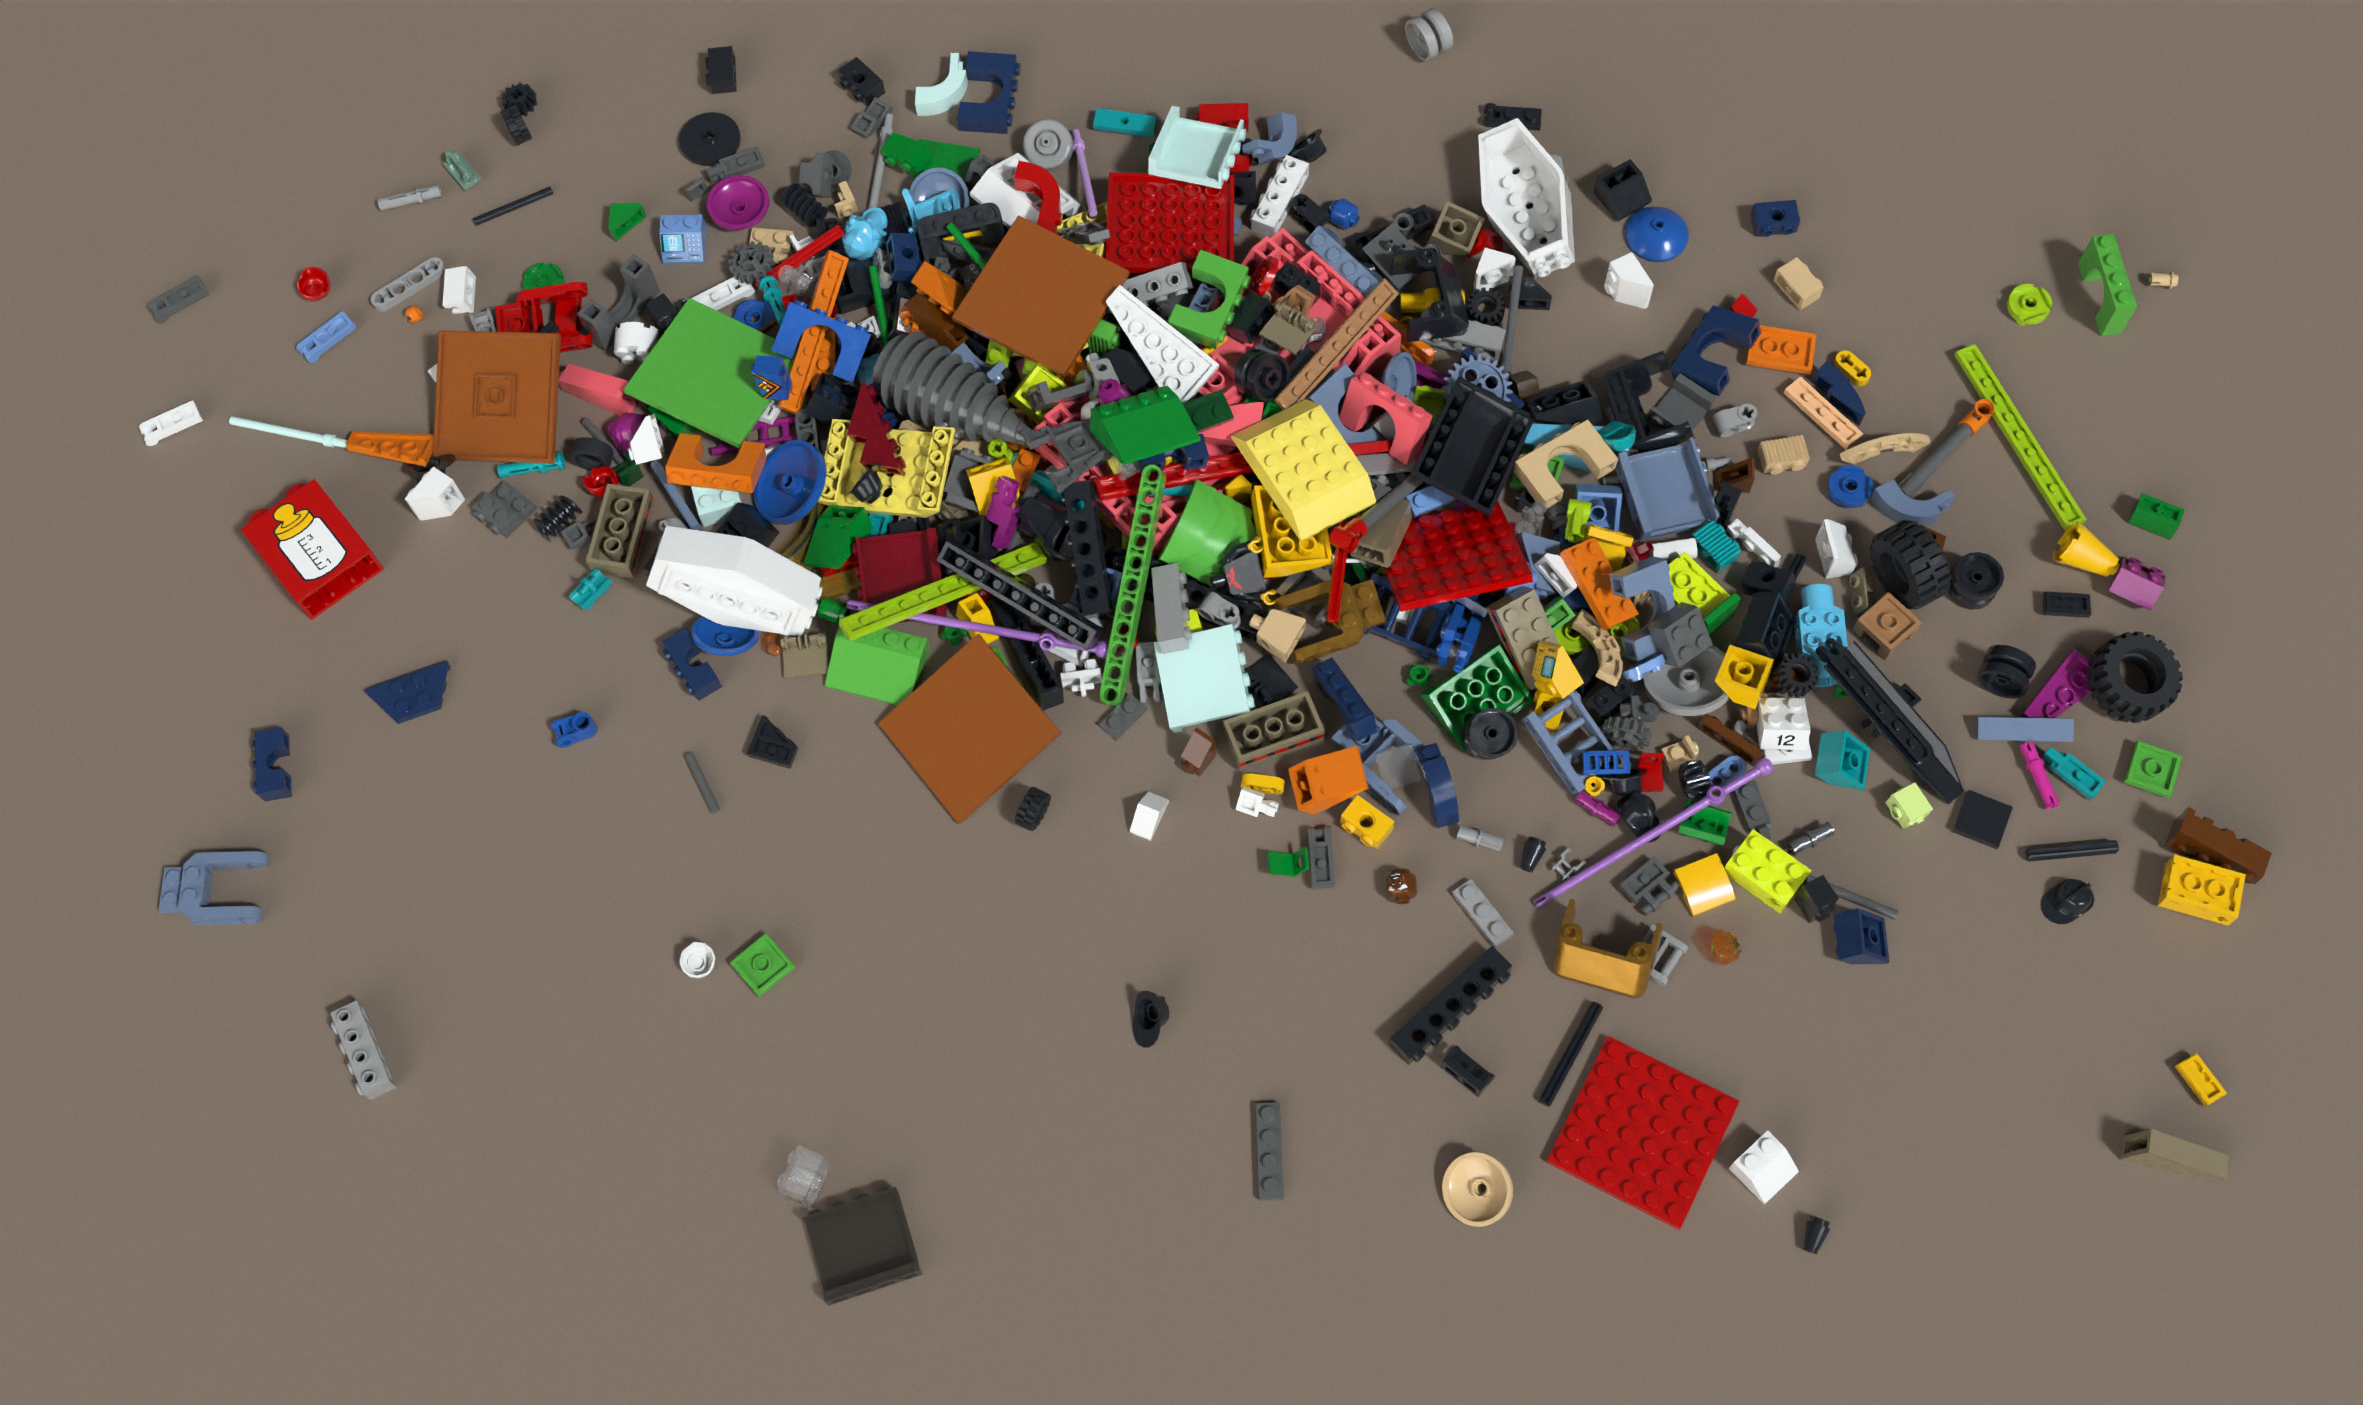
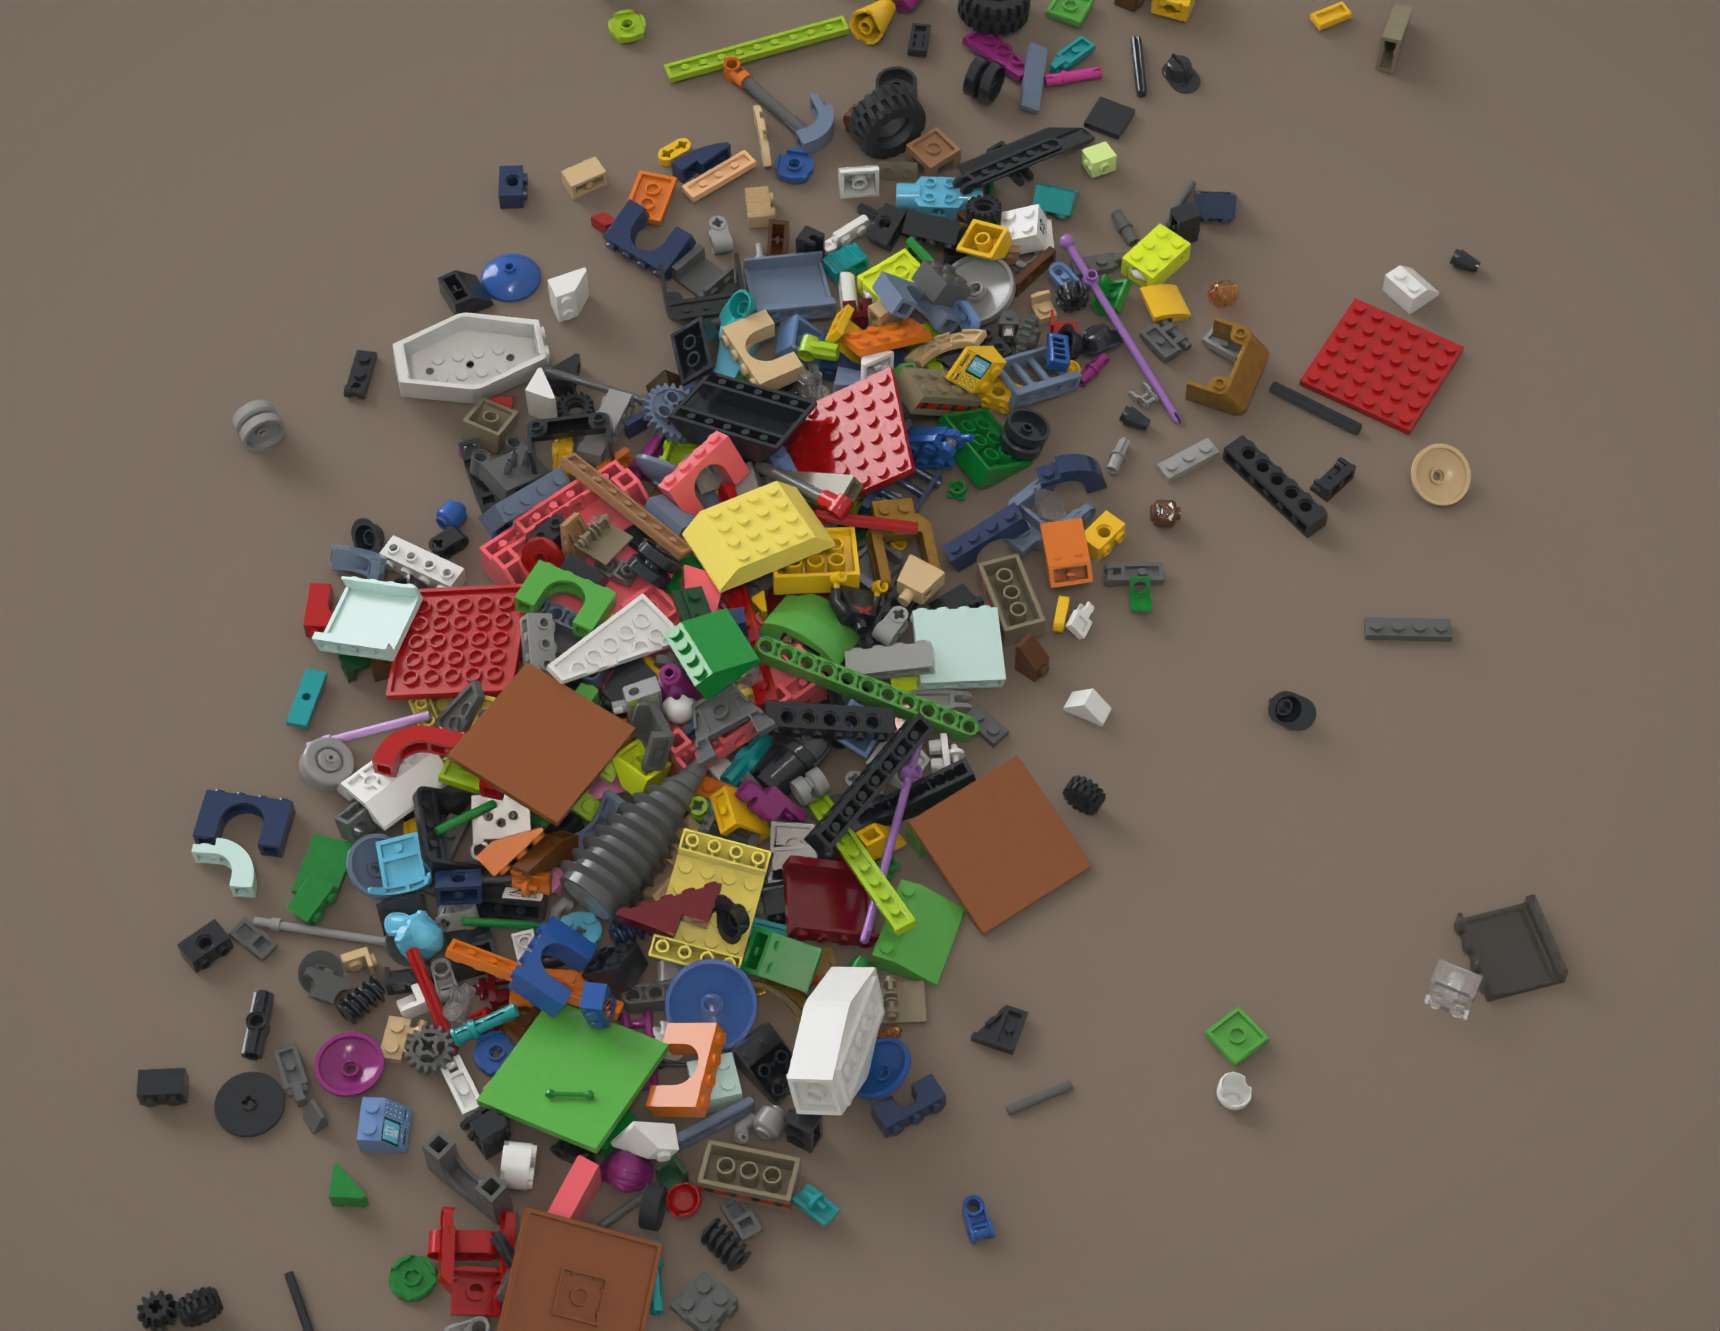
camera: 90 degrees left, 10 degrees down
none -> black piece [241,990,274,1061]
none -> green hinge [545,1089,594,1099]
none -> light grey wheel [789,767,831,807]

